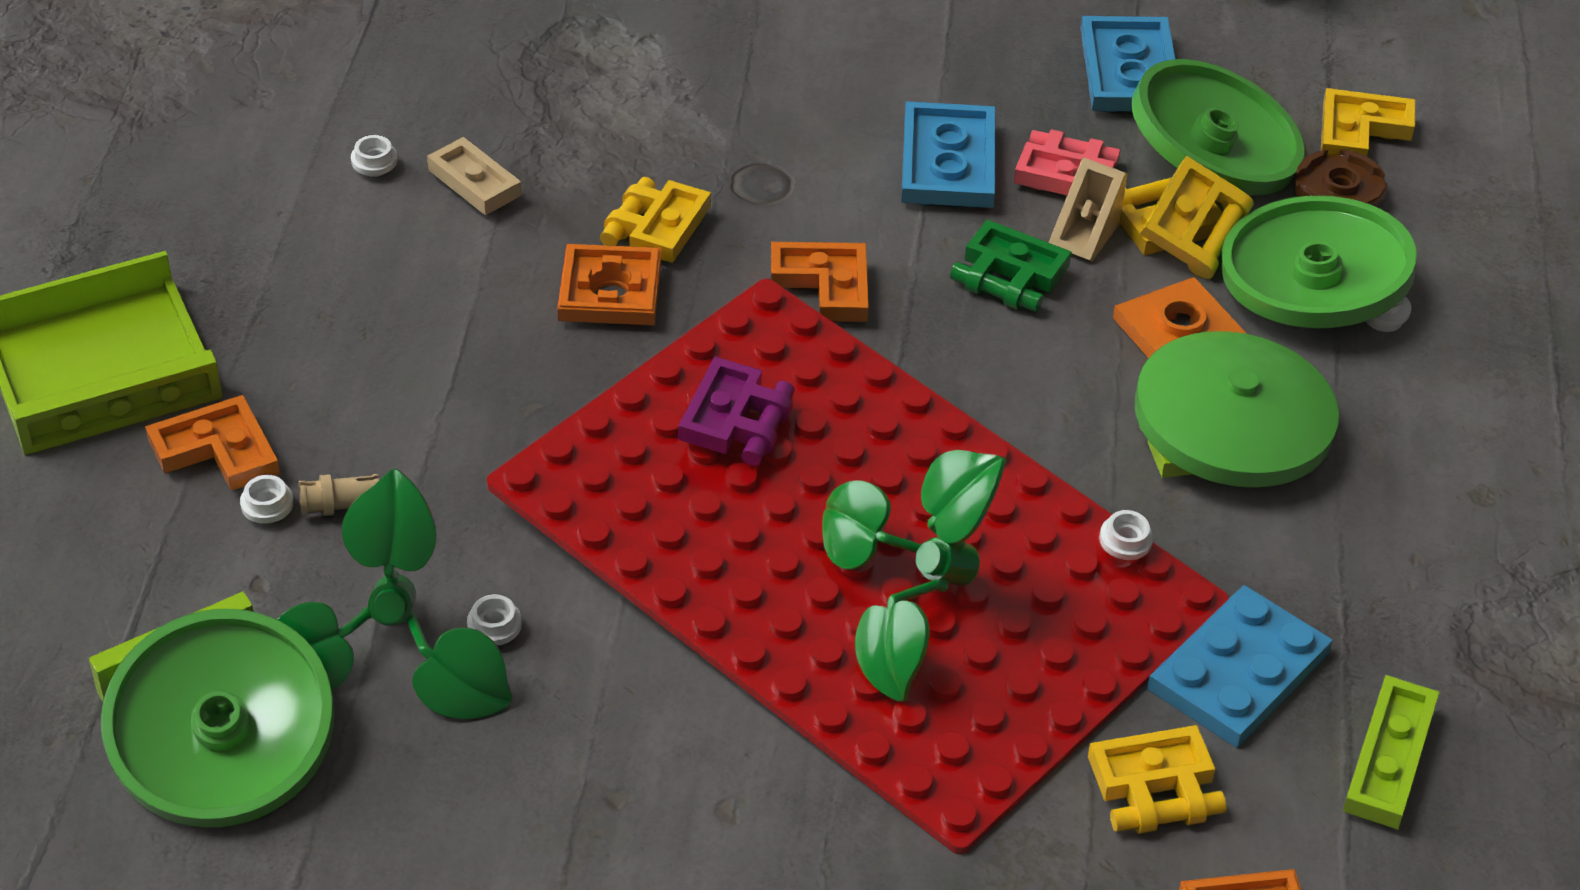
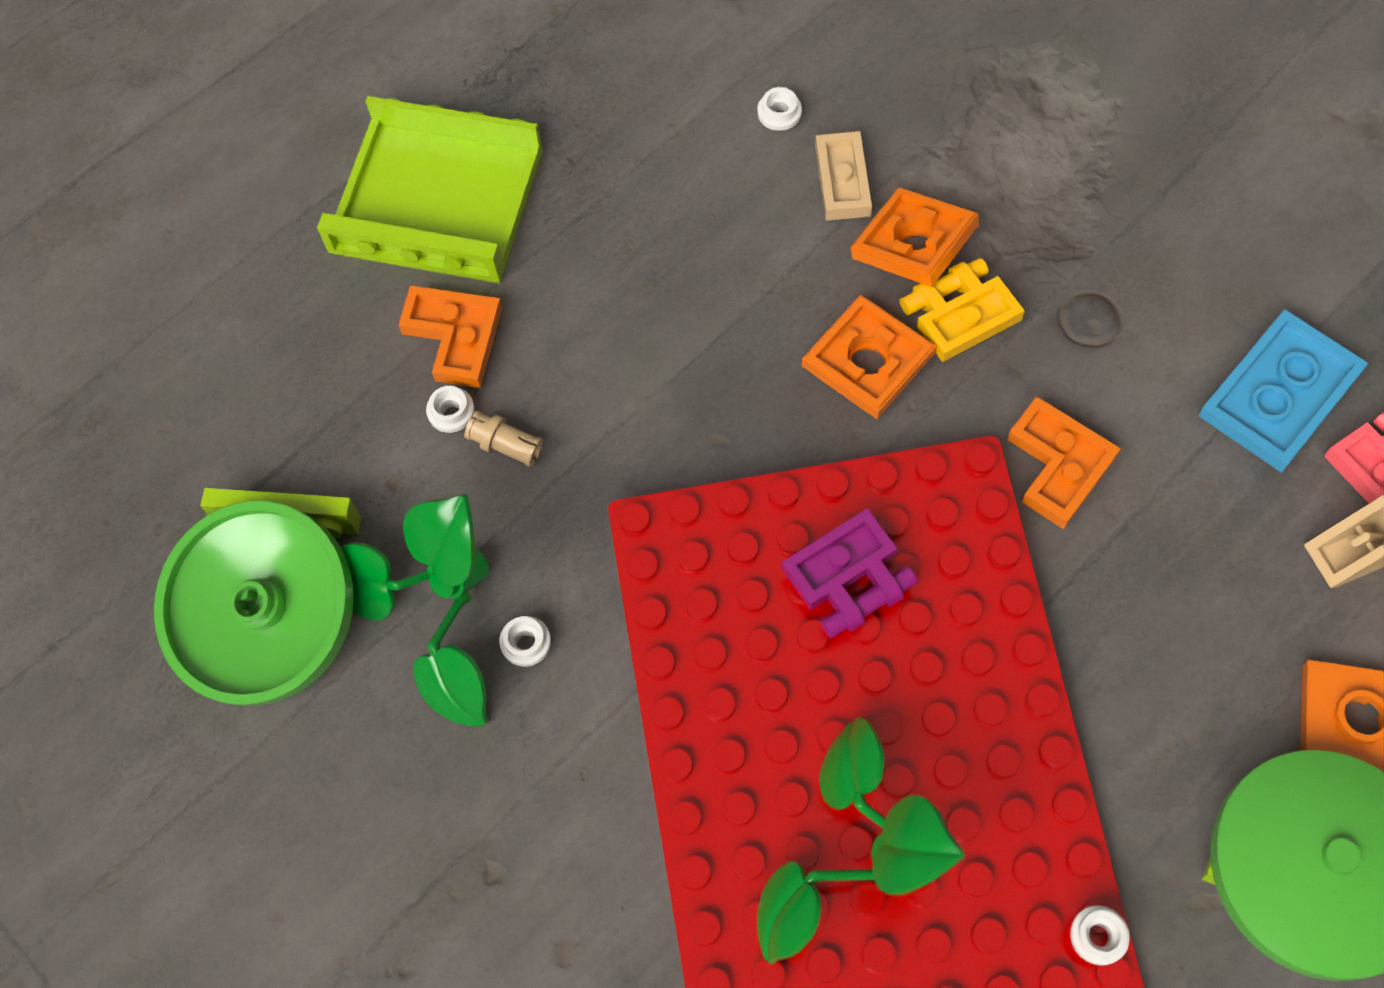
camera: 45 degrees right, 20 degrees up
green plate [950,220,1072,312] -> none
none -> orange piece [850,187,979,287]

